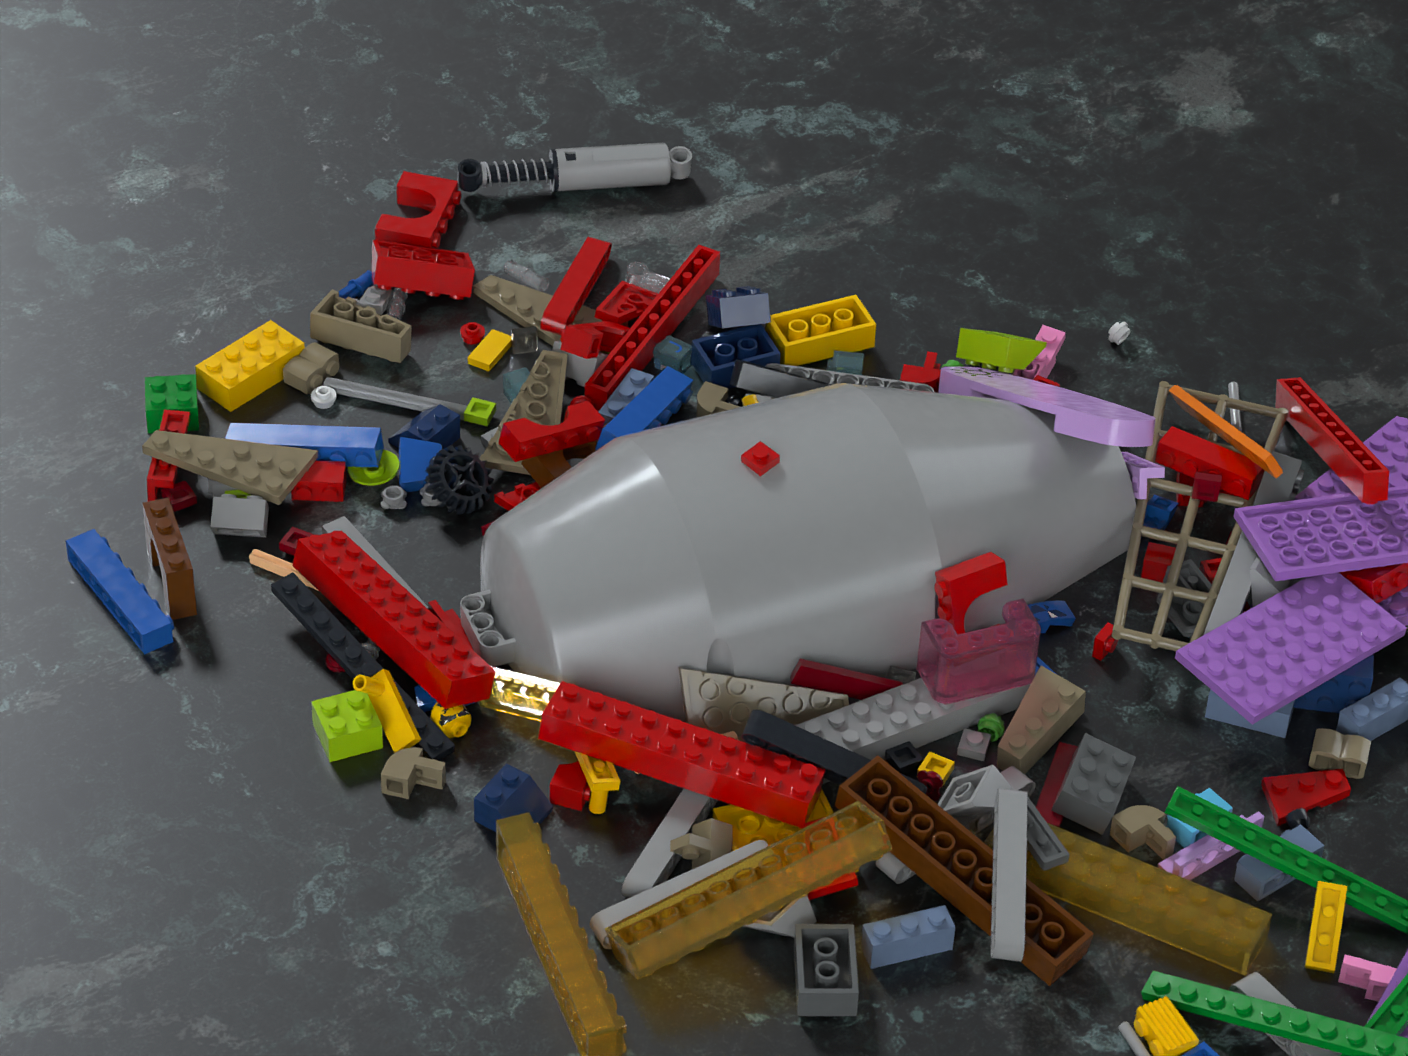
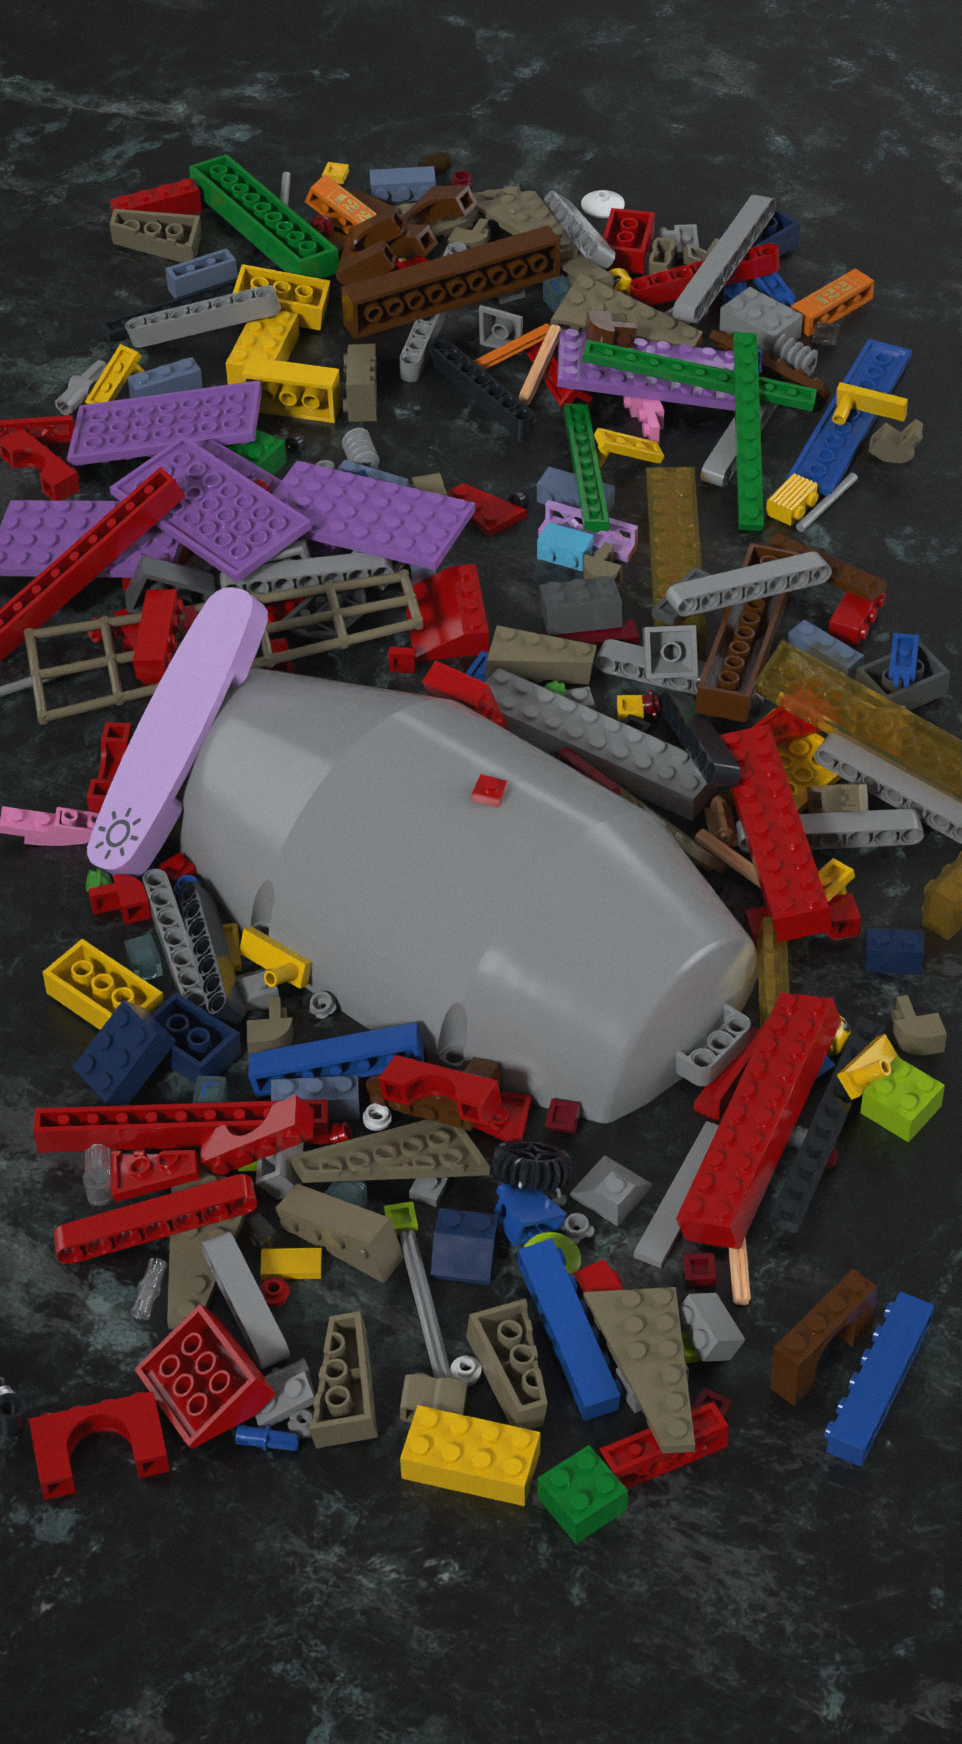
camera: 115 degrees left, 5 degrees up
clear pink windscreen [917,599,1041,704] -> none
lime slope [956,328,1047,373] -> none
orange tile [1169,385,1283,478] -> none
none -> light grey beam [201,1231,290,1370]
none -> dark tan wedge [276,1183,404,1283]
none -> red slope [403,564,489,662]
none -> dark tan wedge [466,1298,548,1430]
none -> light grey slope [570,1155,652,1226]
none -> reddish brown plate [763,533,887,602]
none -> red brick [829,591,886,648]
none -> blue hinge [888,633,919,689]

